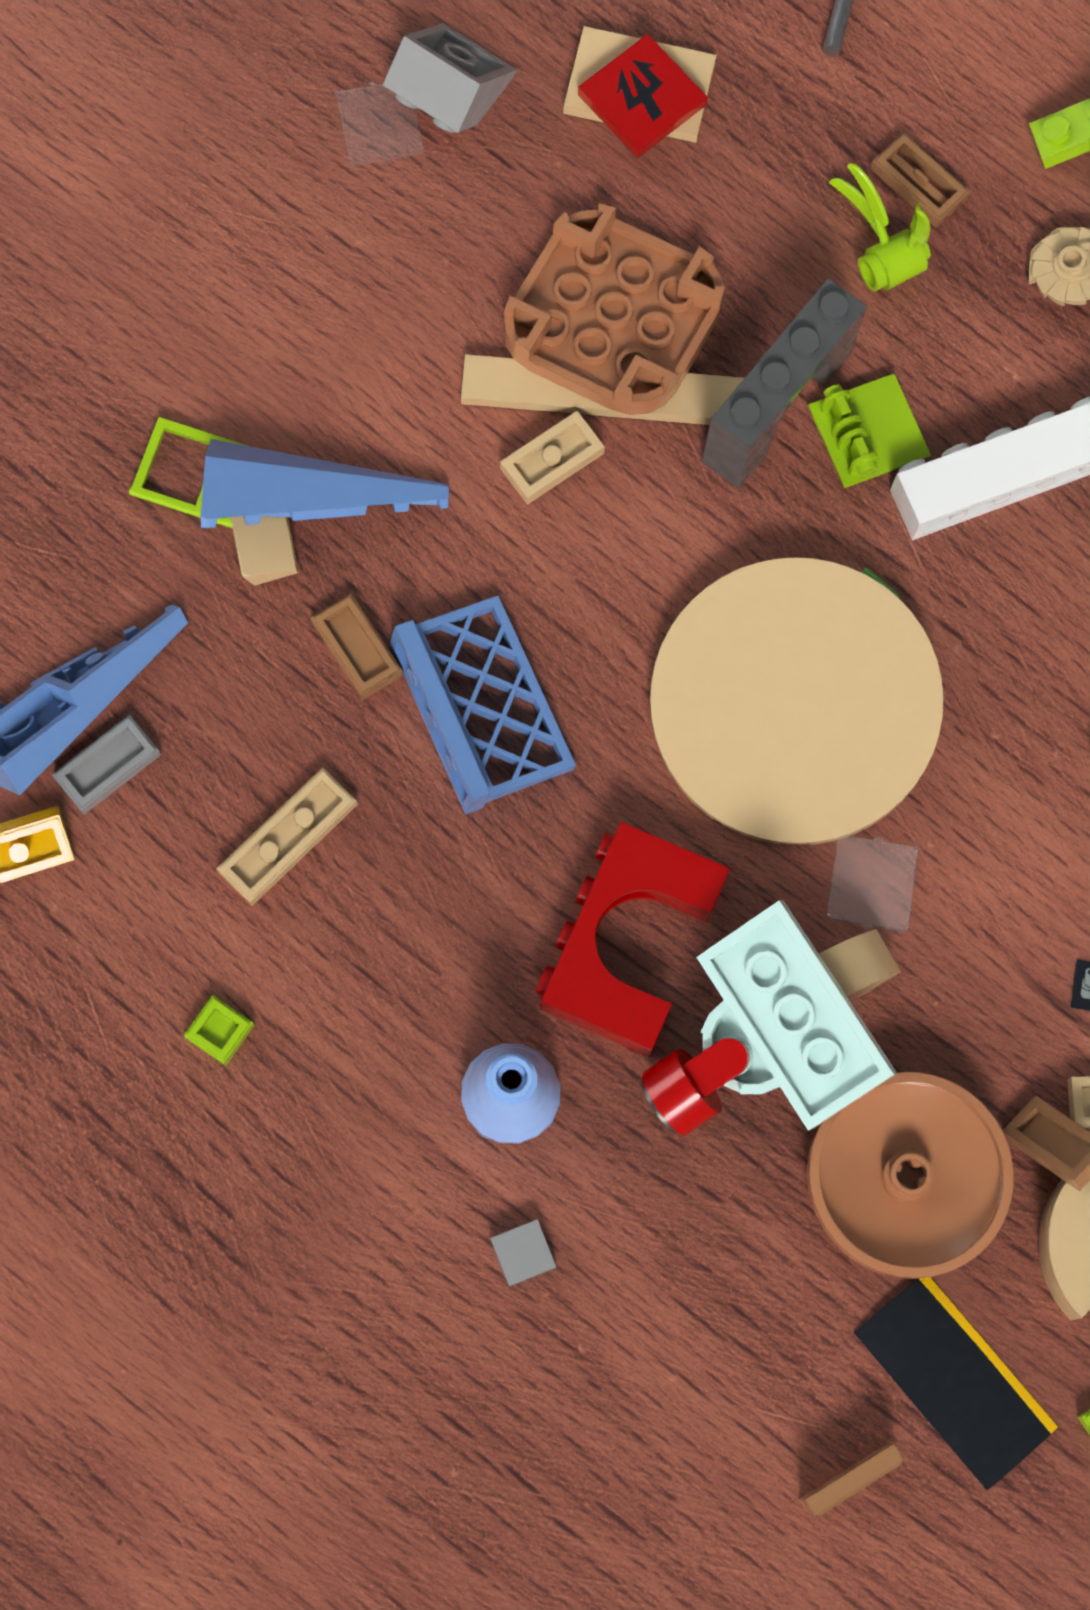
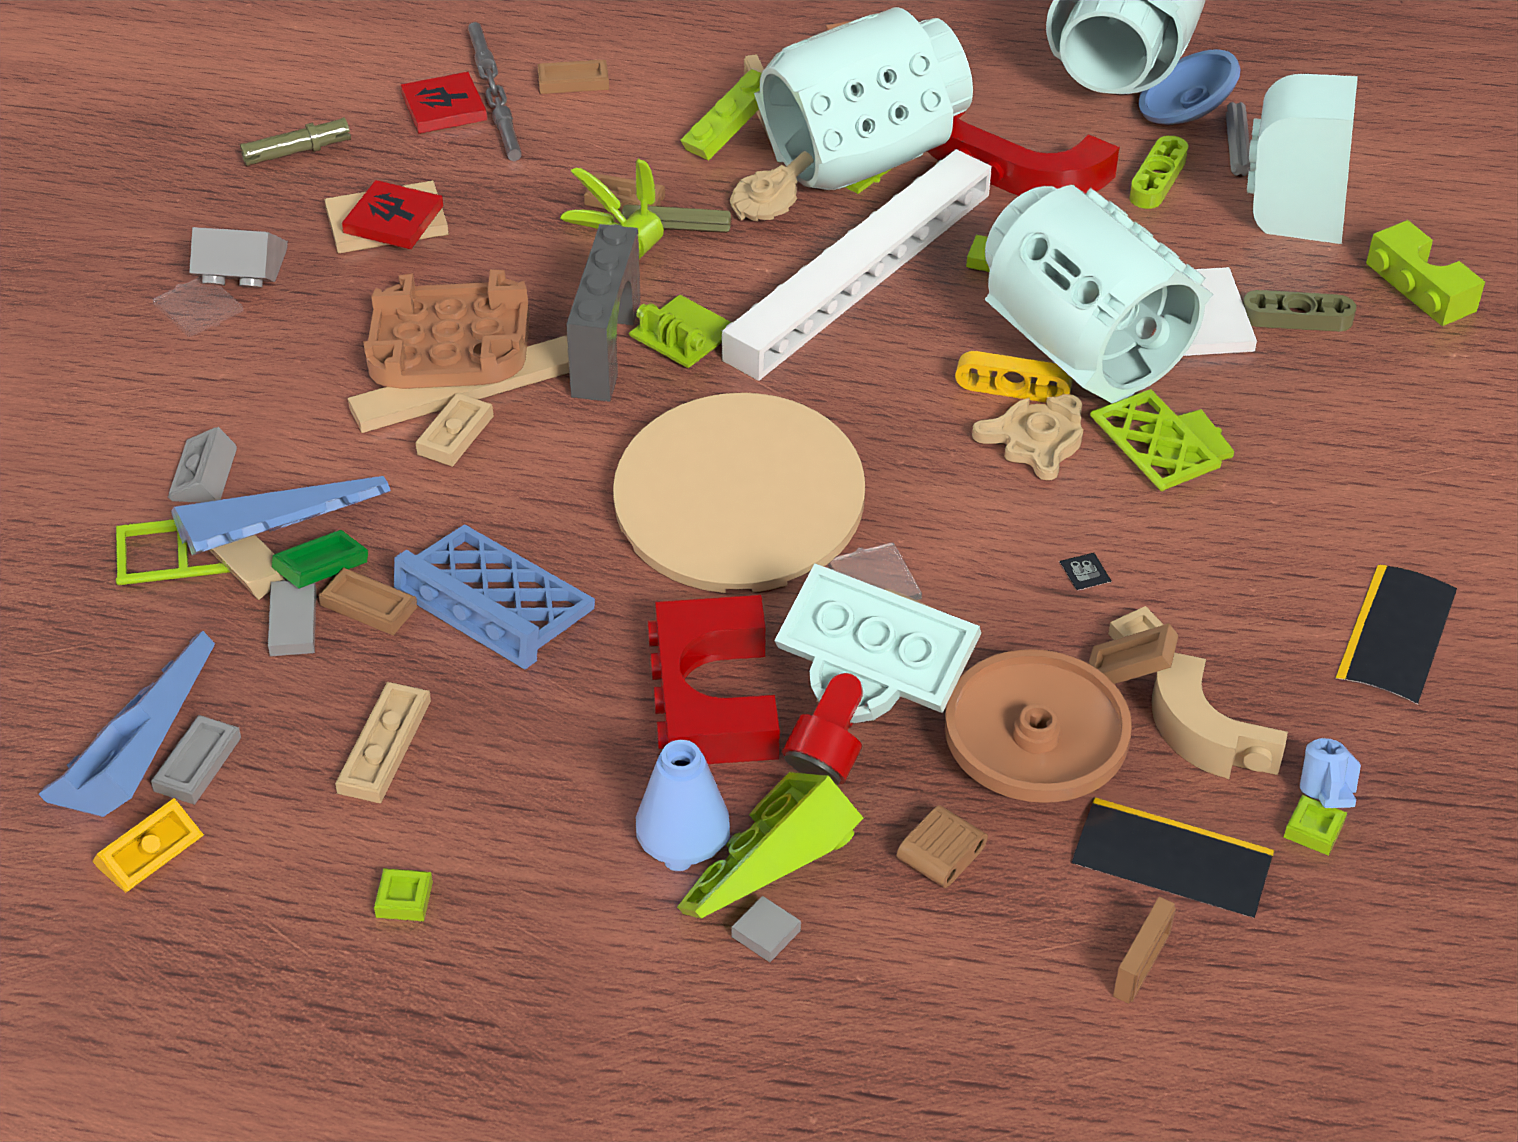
camera: 25 degrees left, 30 degrees down
none -> light grey slope [168,427,237,503]
none -> light grey tile [268,581,317,656]
none -> green tile [272,530,368,589]
none -> olive axle [622,204,731,233]
none -> lime wedge [677,772,863,919]
none -> medium nougat piece [896,805,988,888]

